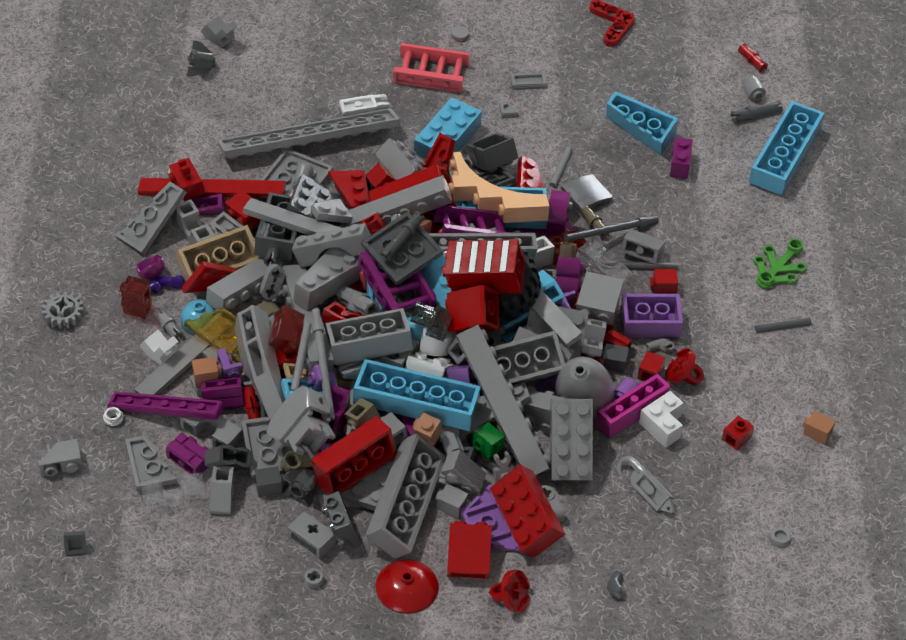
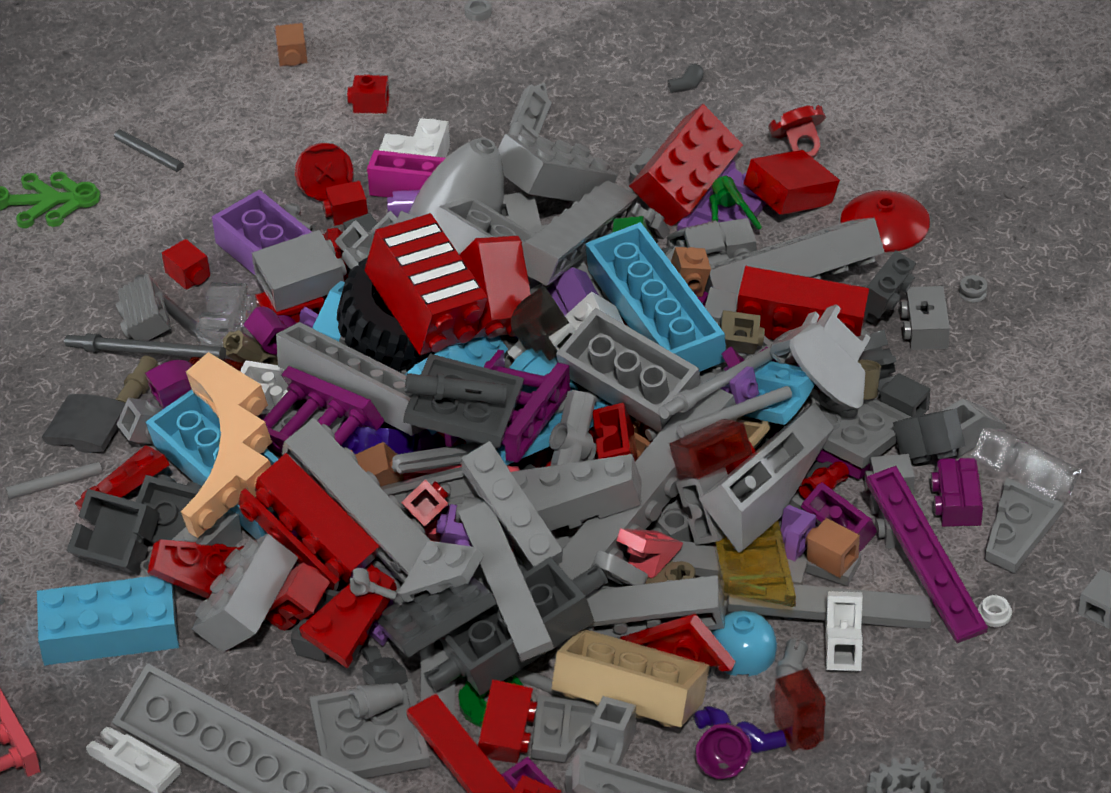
camera: 125 degrees left, 5 degrees down
none -> light grey hand [350,568,397,600]
none -> coral slope [616,528,683,578]
none -> green plant [709,175,762,230]

